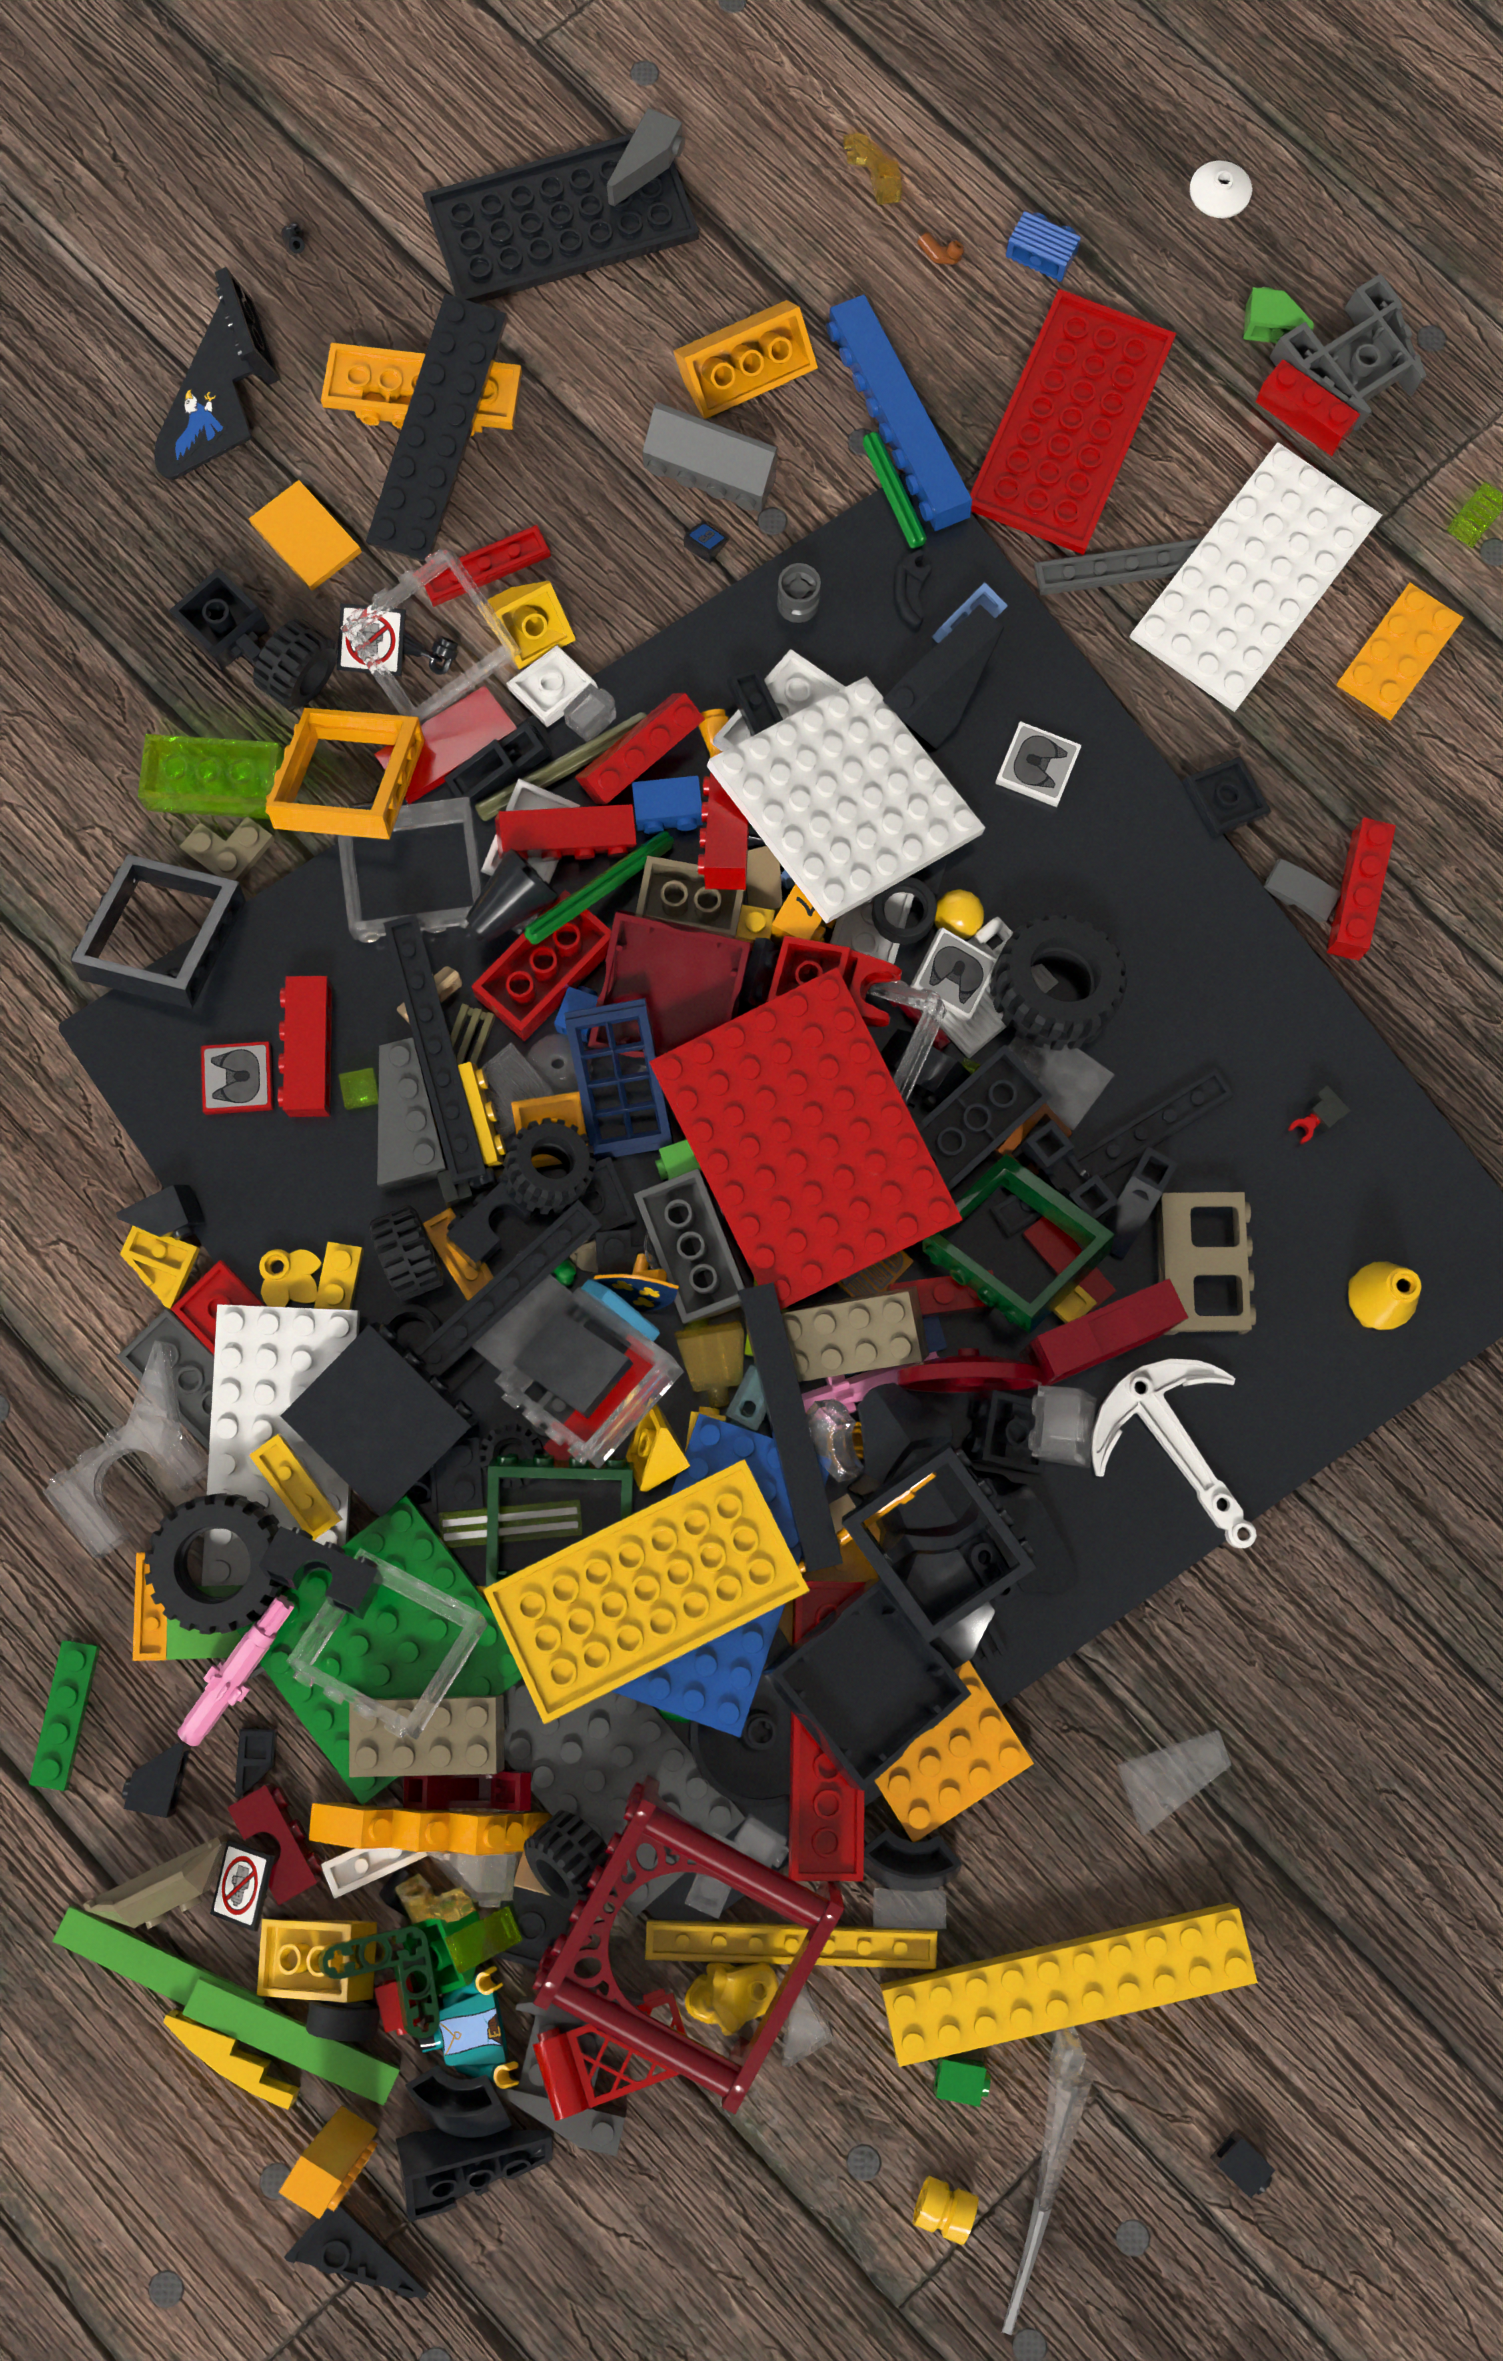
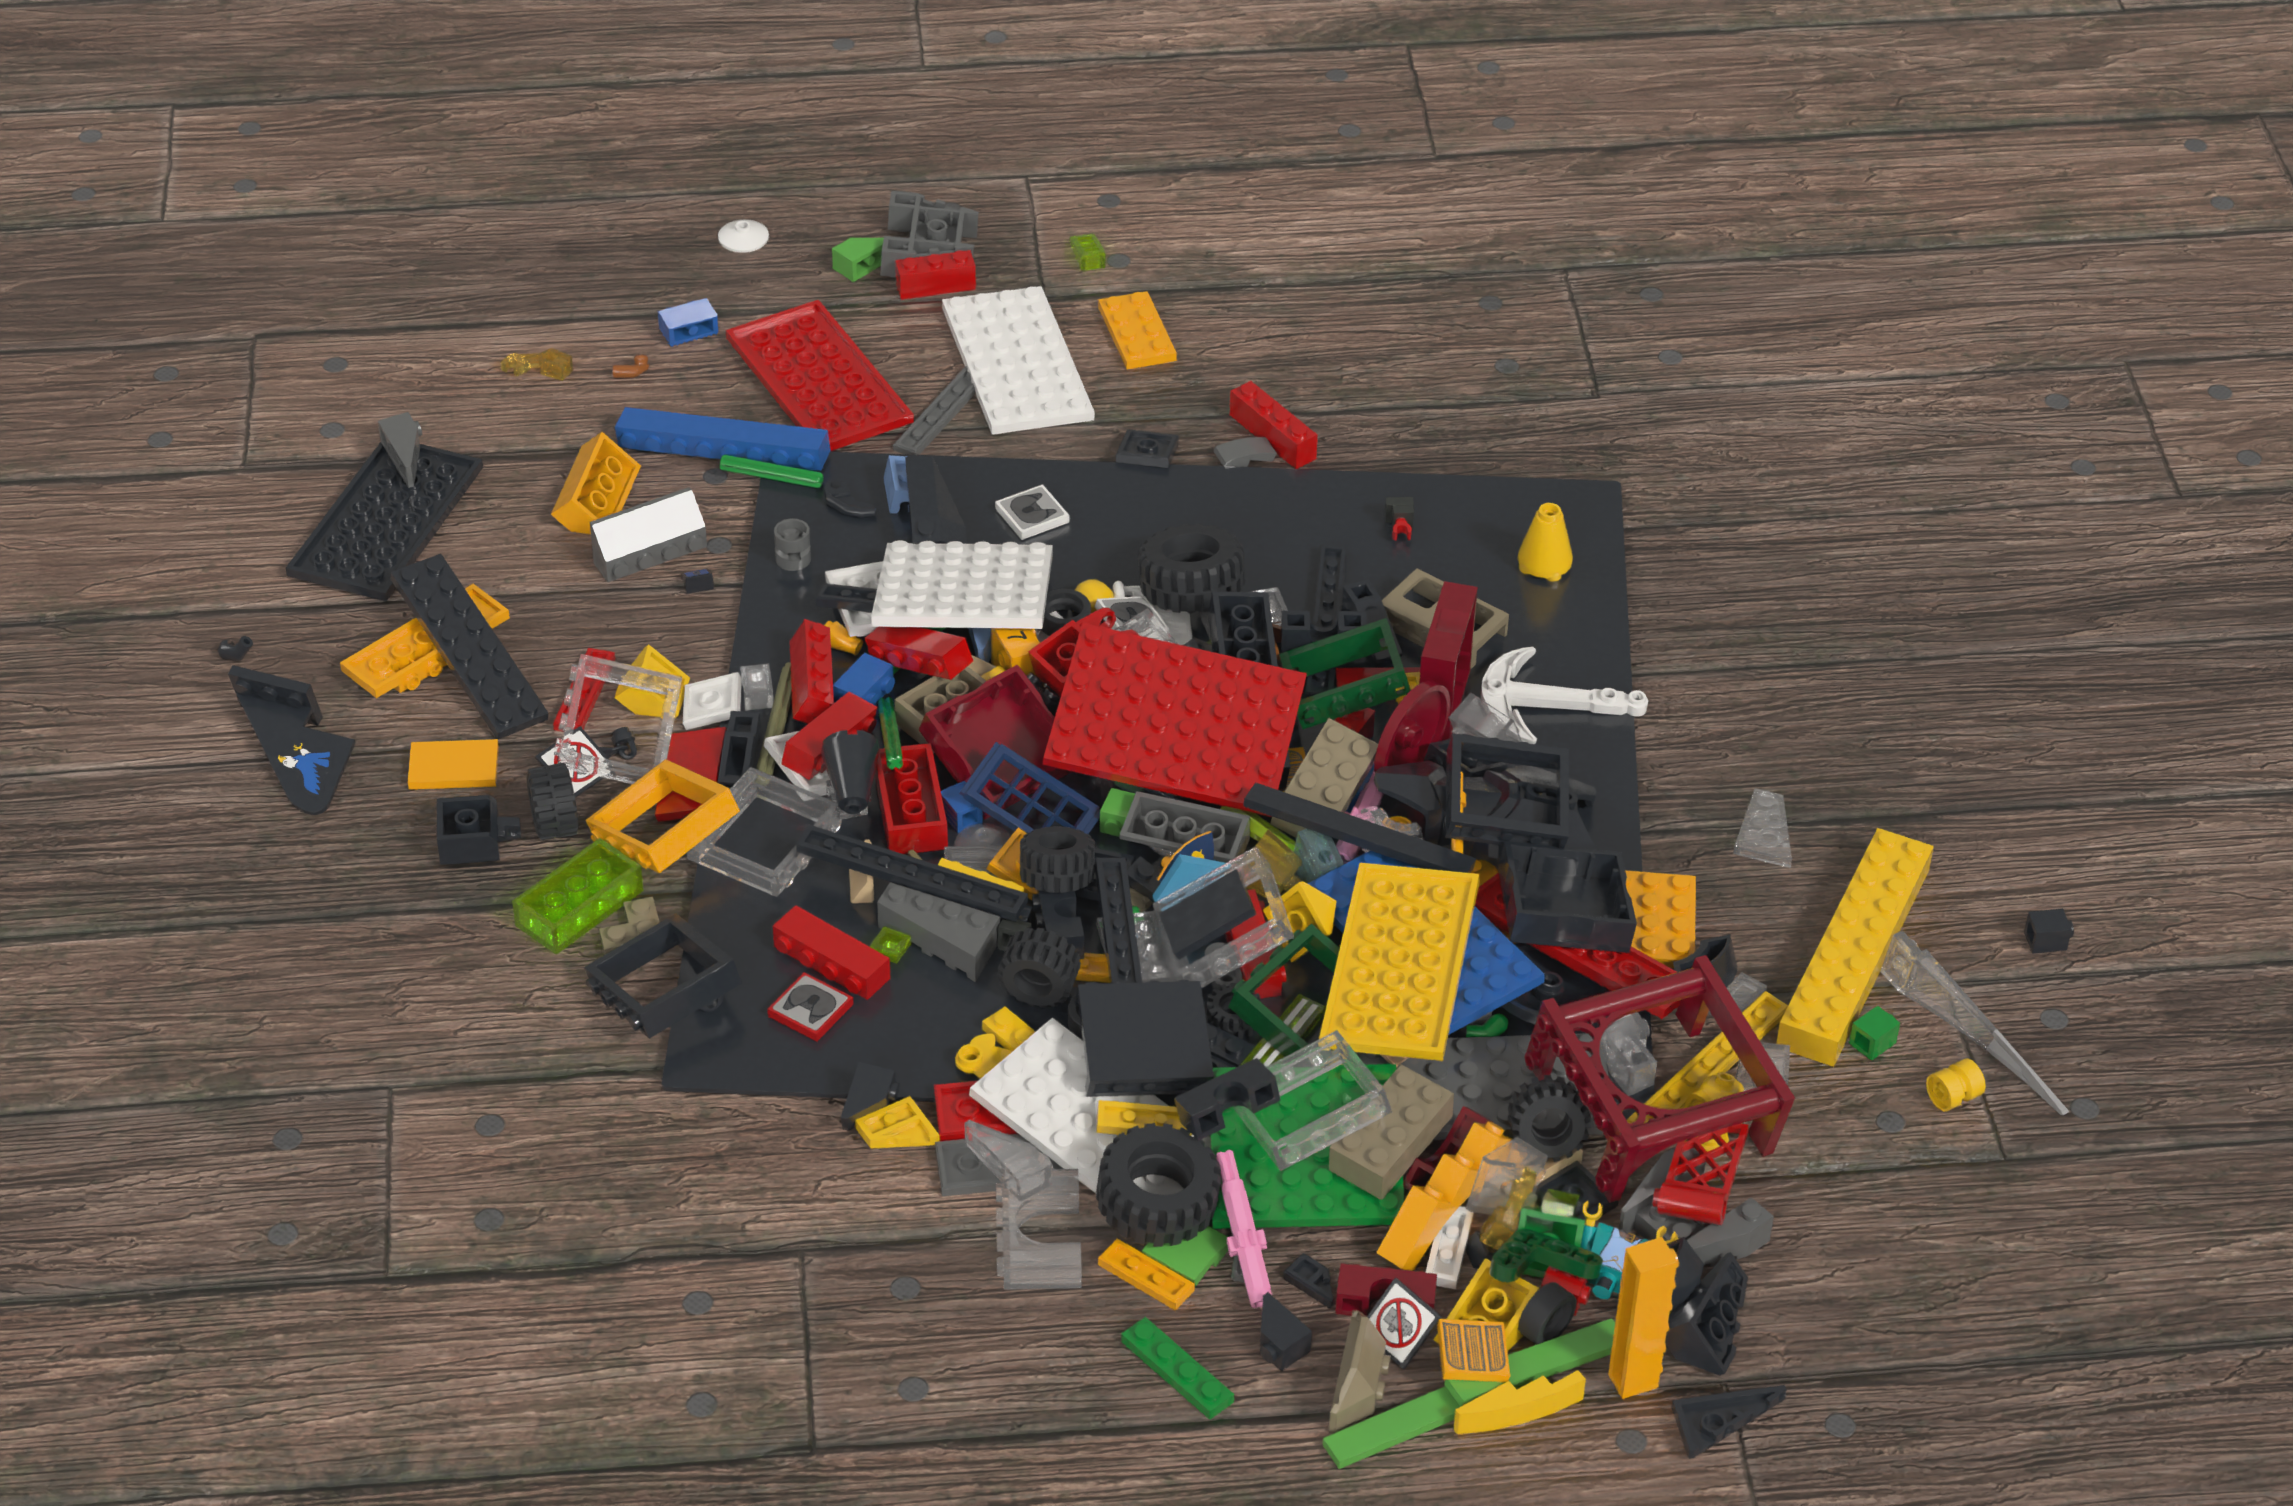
camera: 50 degrees left, 35 degrees down
none -> light orange tile [1437,1319,1510,1382]

